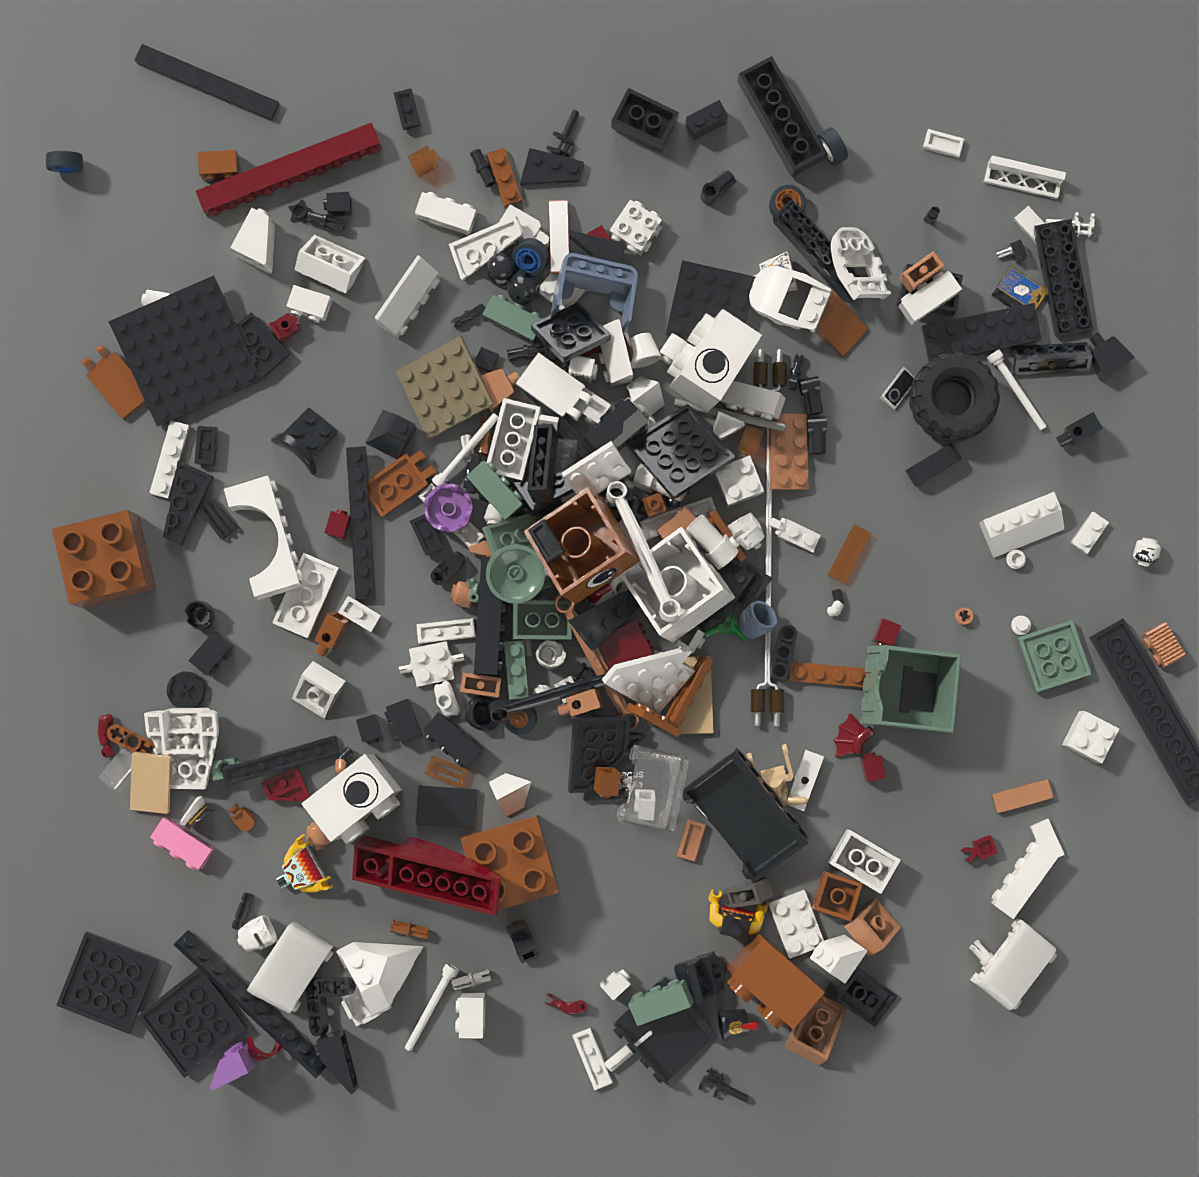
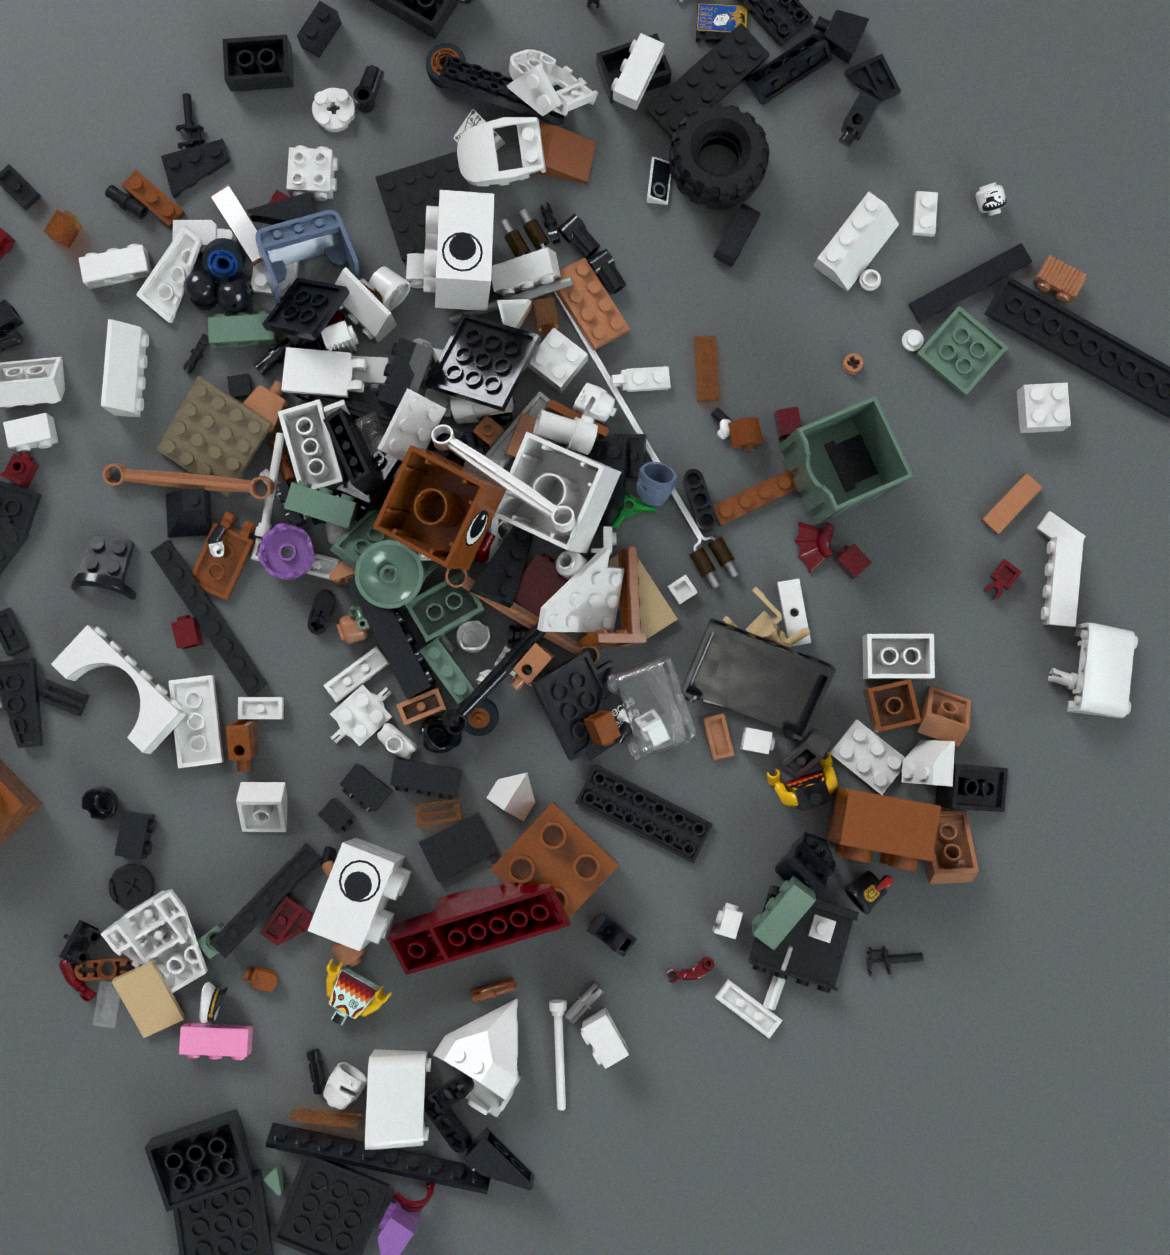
camera: 30 degrees left, 0 degrees up
black plate [409,514,443,556] -> none
black tile [528,519,566,563] -> none
white slope [626,376,665,416] -> none
nougat brick [899,251,944,293] -> none
white piece [987,349,1046,430] -> none
none -> black hips [59,920,101,966]
none -> nougat piece [103,463,275,499]
none -> black slope [144,1109,255,1212]
none -> arm [208,524,228,557]
none -> sand green slope [264,1162,286,1196]
none -> clear orange tile [290,1107,362,1129]
none -> white plate [312,88,356,132]
none -> white wing [507,64,562,116]
none -> white head [556,550,587,581]
none -> black plate [575,764,713,864]
none -> white plate [667,575,698,605]
none -> dark orange brick [728,417,763,452]
none -> white brick [740,727,775,754]
none -> white plate [807,914,836,943]
none -> black wing [844,54,901,103]
none -> black tile [908,243,1032,323]

